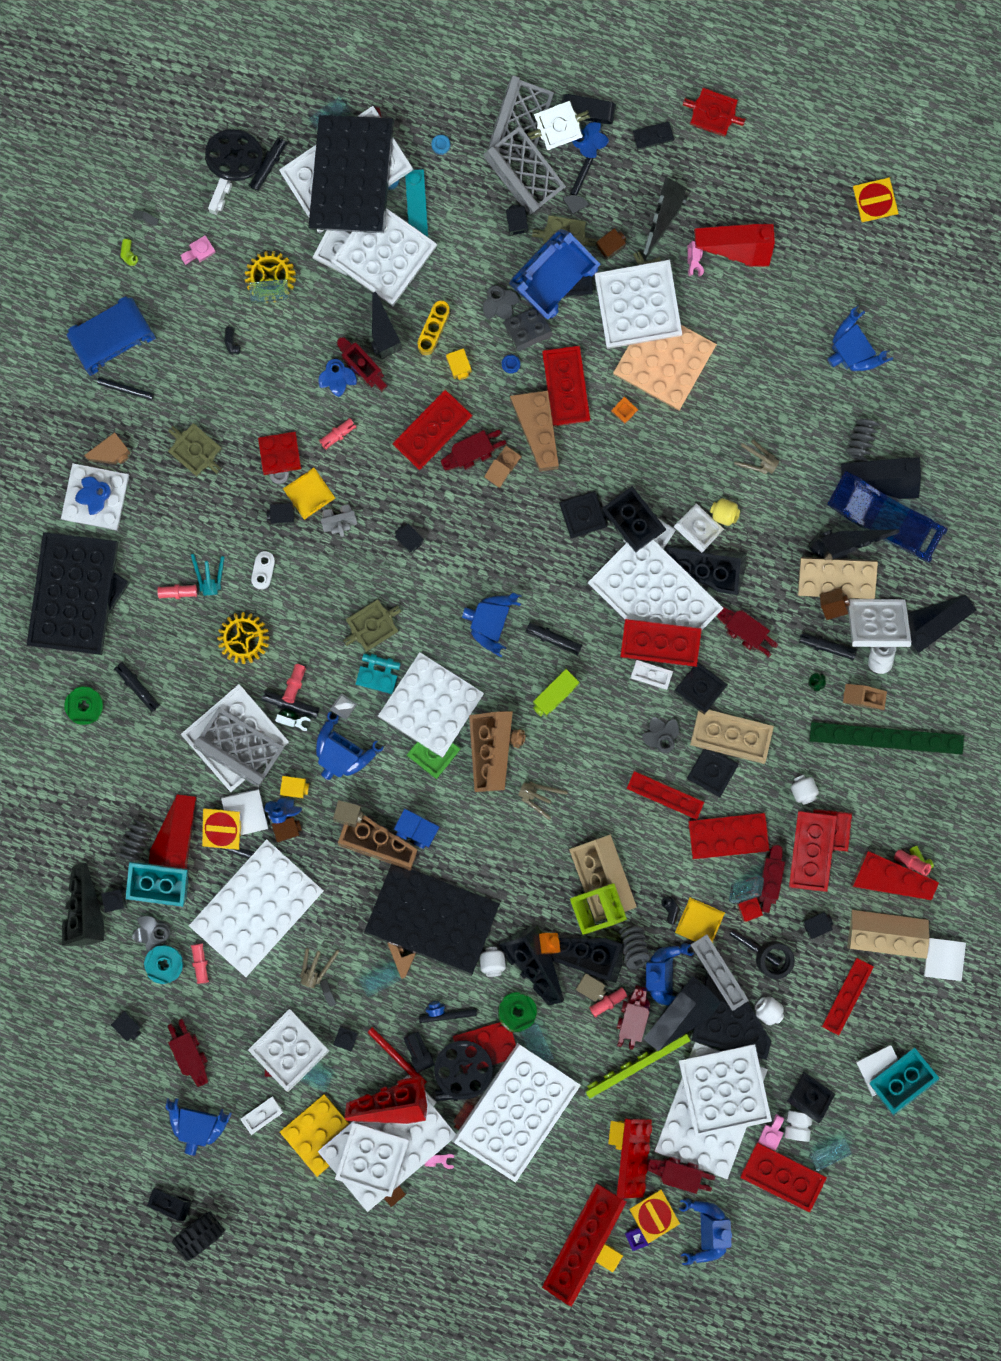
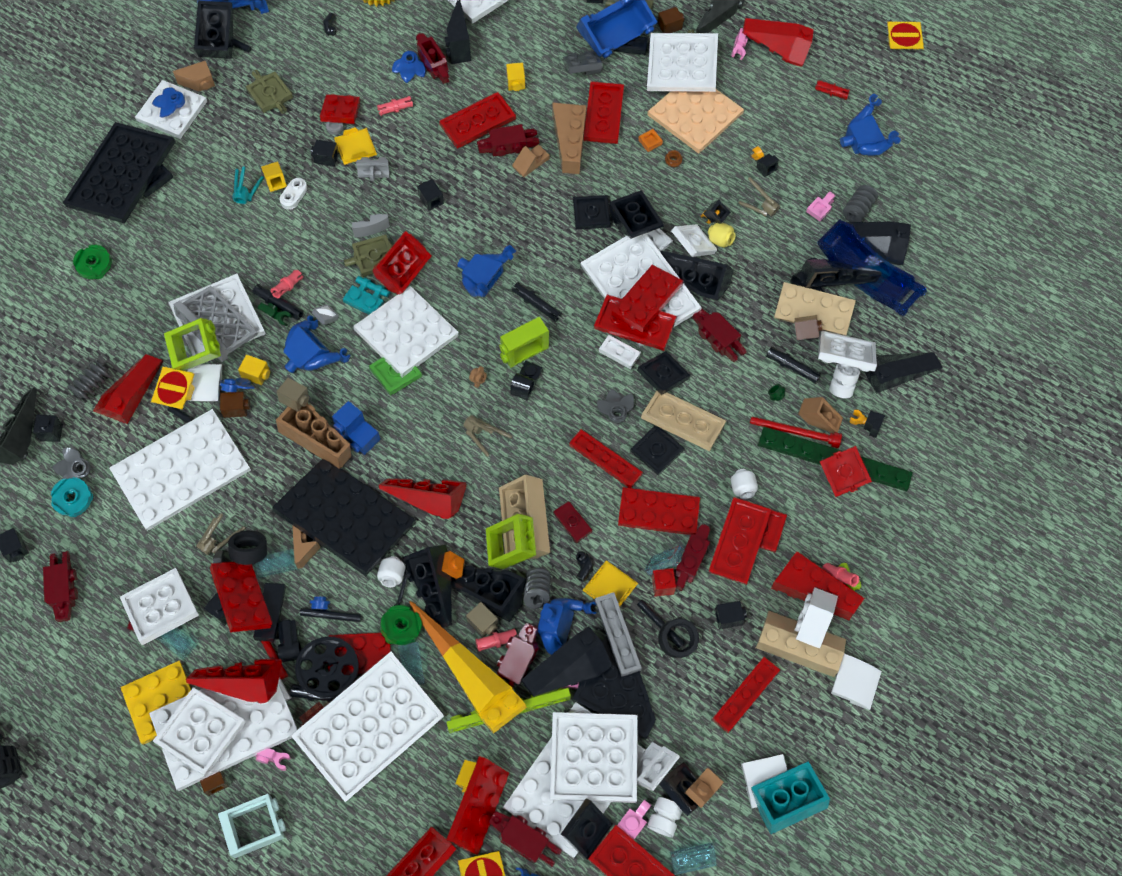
camera: 15 degrees right, 20 degrees down
black pin [114,662,161,713] -> none
teal slope [126,862,188,907] -> none
coral pin [158,584,198,599] -> none
blue torso [165,1098,232,1156] -> none
coral pin [191,943,209,984] -> none
yellow gear [217,612,270,664] -> none
white plate [240,1096,283,1135] -> none
yellow beam [417,301,450,356] -> none
medium nougat wedge [469,711,513,792] -> none
dark grey plate [483,285,520,320] -> none
blue plate [501,355,520,374] -> none
white head [755,997,784,1025] -> none
none -> lime window [164,318,221,371]
none -> black slope [194,0,233,59]
none -> red plate [210,562,272,633]
none -> light aqua window [218,794,286,858]
none -> black tyre [228,530,267,565]
none -> black tile [253,583,286,642]
none -> yellow brick [261,161,287,192]
none -> light grey slope [352,214,390,238]
none -> red slope [373,231,432,295]
none -> red wedge [379,478,466,519]
none -> black hinge [394,570,411,606]
none -> yellow plate [410,601,527,734]
none -> black plate [510,361,543,401]
none -> dark red plate [553,501,592,544]
none -> black tile [561,798,612,860]
none -> red plate [611,264,683,332]
none -> white slope [637,742,680,791]
none -> dark orange plate [665,150,682,167]
none -> medium nougat slope [685,768,724,808]
none -> black piece [701,200,731,224]
none -> red piece [750,417,842,449]
none -> black piece [751,146,779,177]
none -> white brick [795,587,838,648]
none -> bright pink plate [806,192,835,222]
none -> red axle [815,80,850,100]
none -> red plate [819,446,872,497]
none -> black piece [849,410,885,438]

